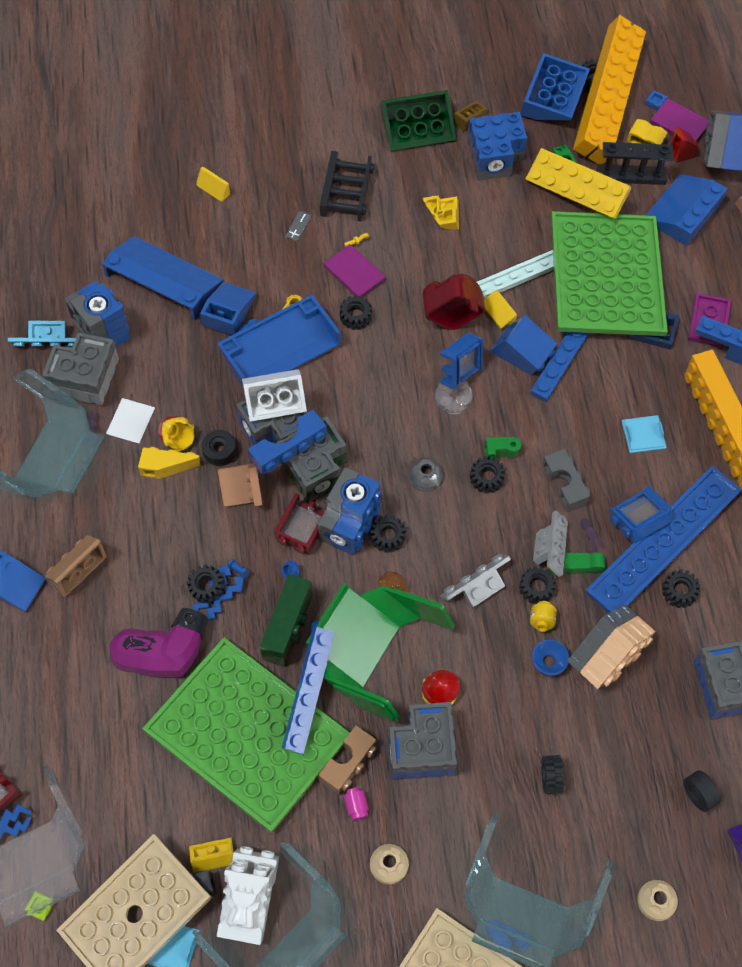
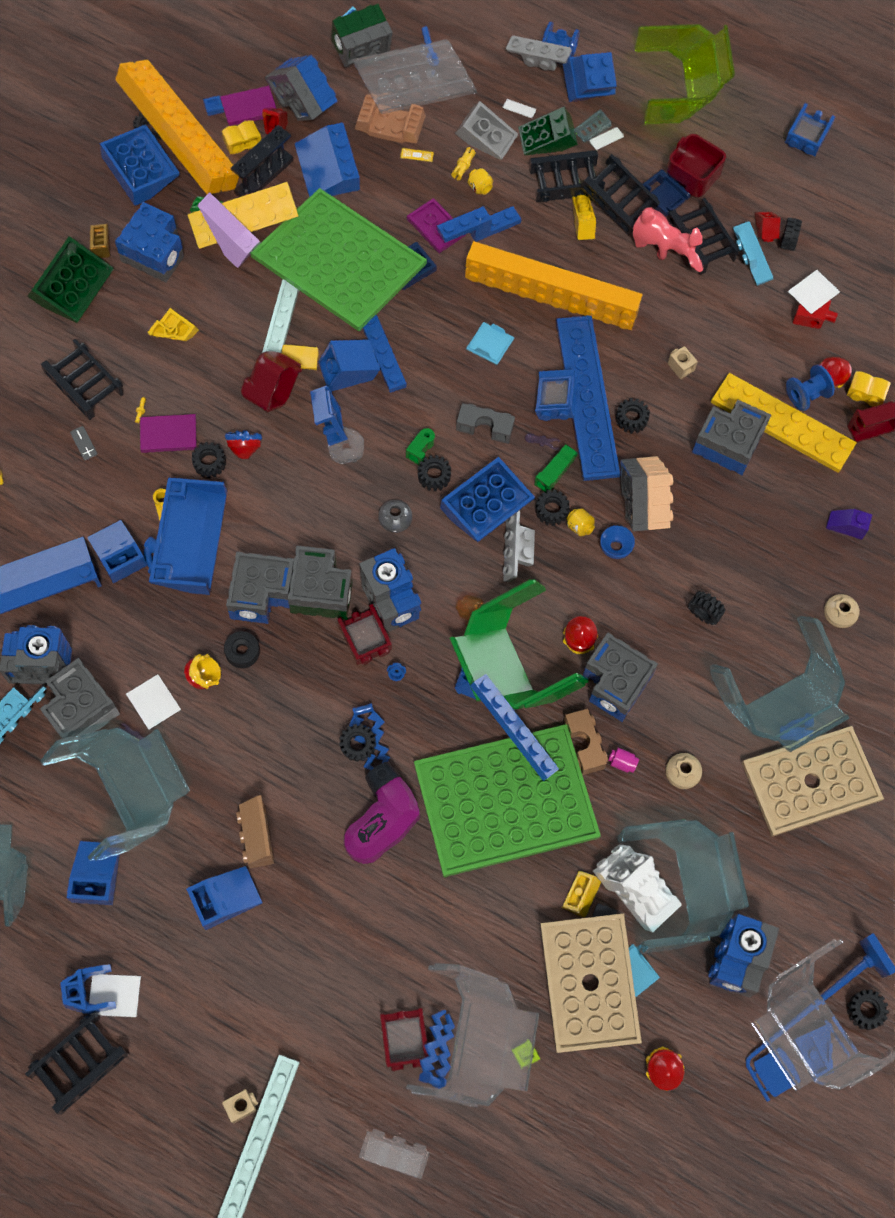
camera: 55 degrees left, 5 degrees up
yellow slope [138,447,201,479] -> none
nougat bracket [218,463,262,507] -> none
white slope [242,369,307,421] -> none
blue arch [248,410,327,475] -> none
dark green brick [260,574,313,667] -> none
black tyre [370,514,406,553] -> none
light grey bracket [533,511,568,577] -> none
black tyre [683,770,721,812] -> none
none -> lavender wedge [198,192,261,268]
none -> red hair [225,430,262,460]
none -> blue slope [440,457,535,542]

